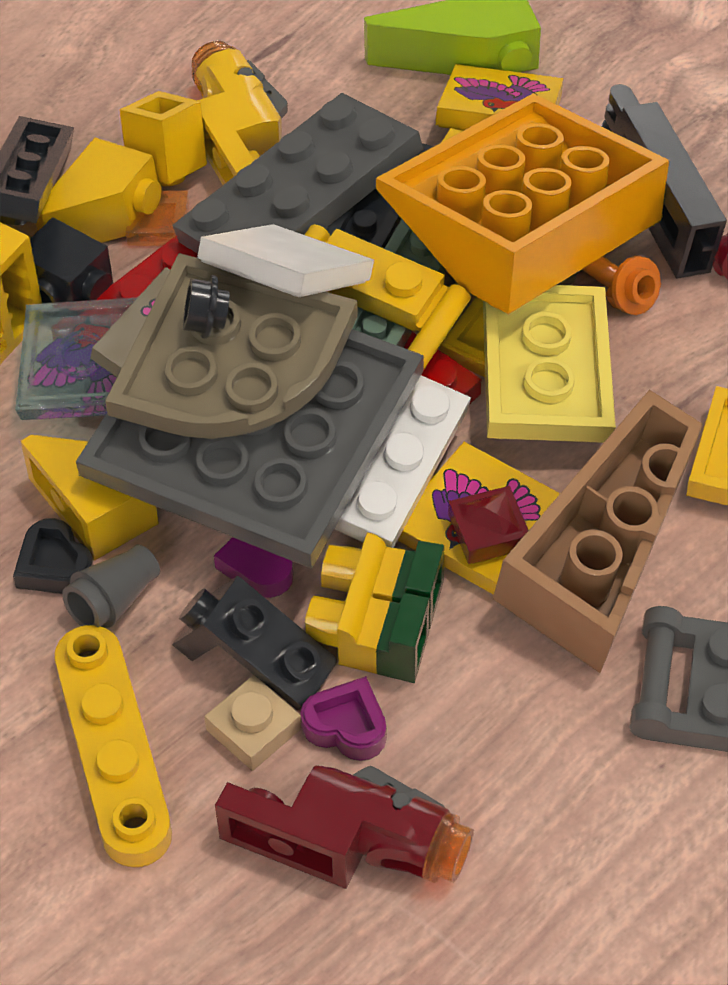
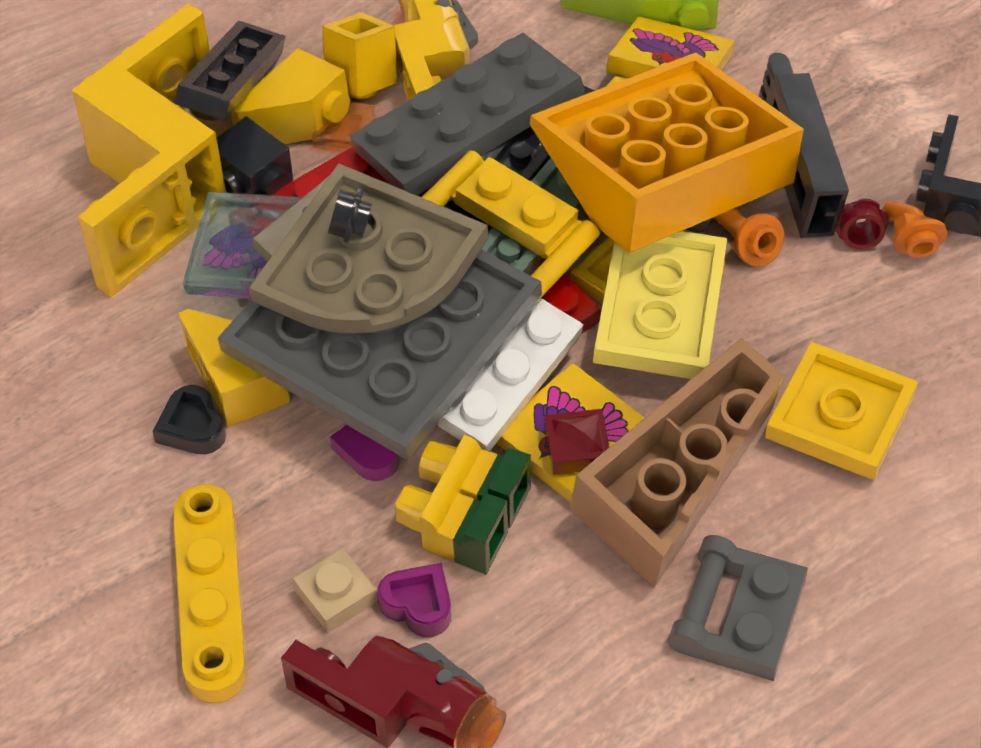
camera: 10 degrees right, 0 degrees up
dark grey cone [62,544,160,628] -> none
black bracket [172,576,336,710] -> none
white tile [197,224,374,297] -> none

